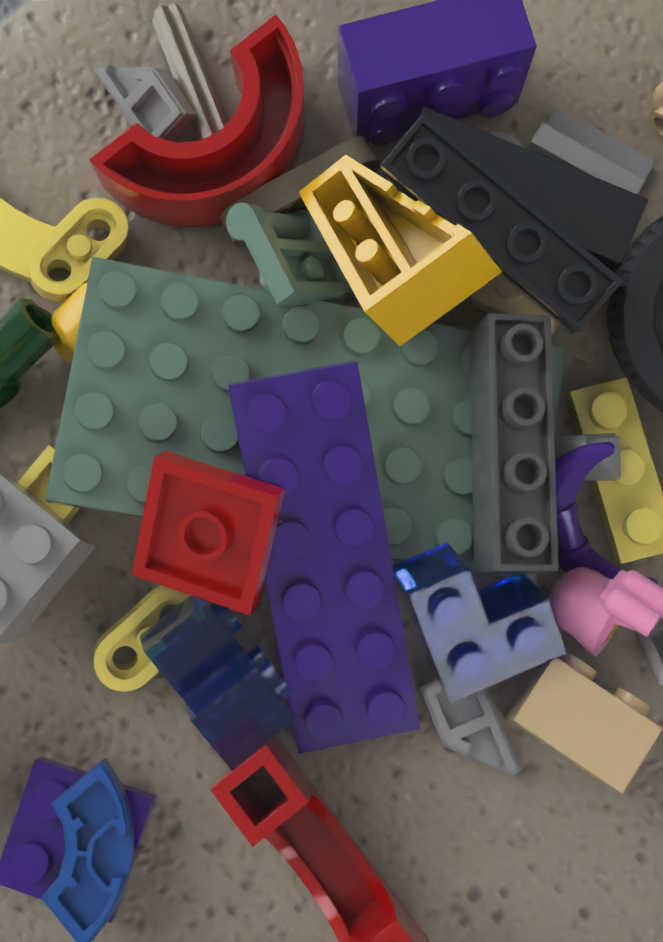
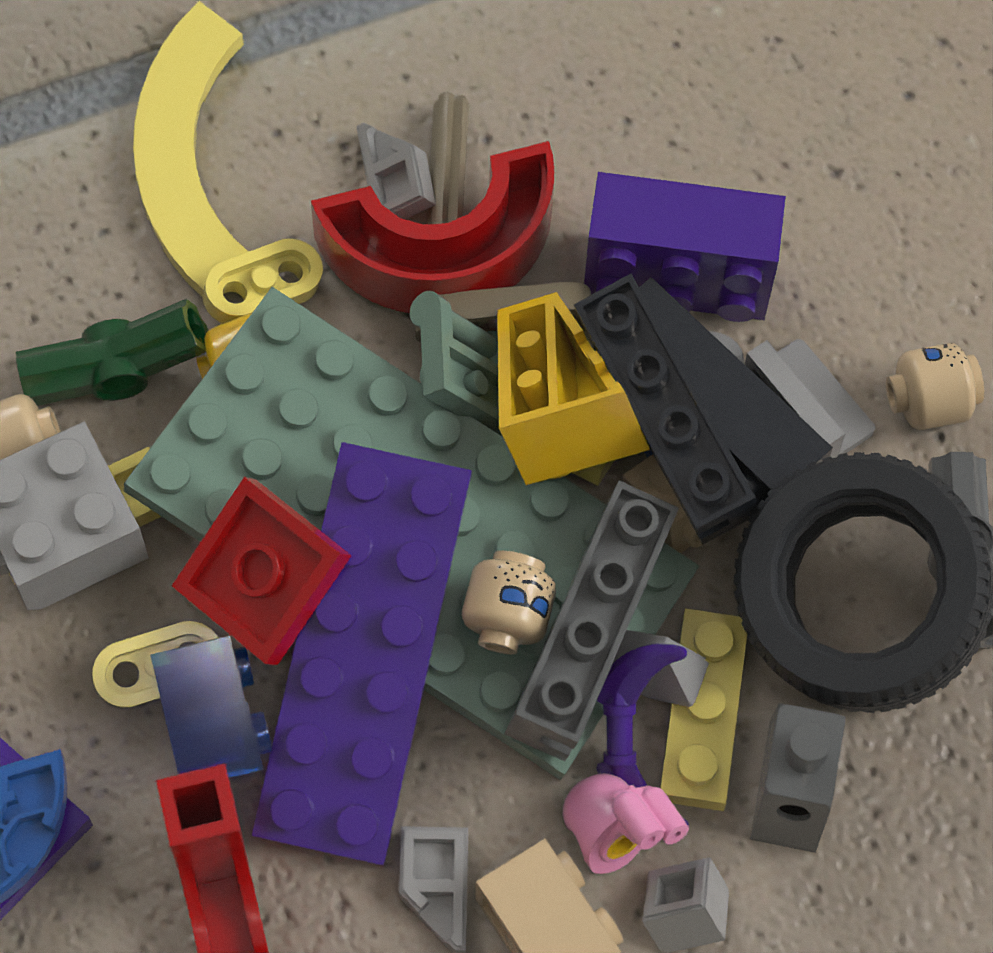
camera: 20 degrees right, 15 degrees down
clear blue brick [393,543,566,703] -> none
none -> tan head [462,551,556,655]

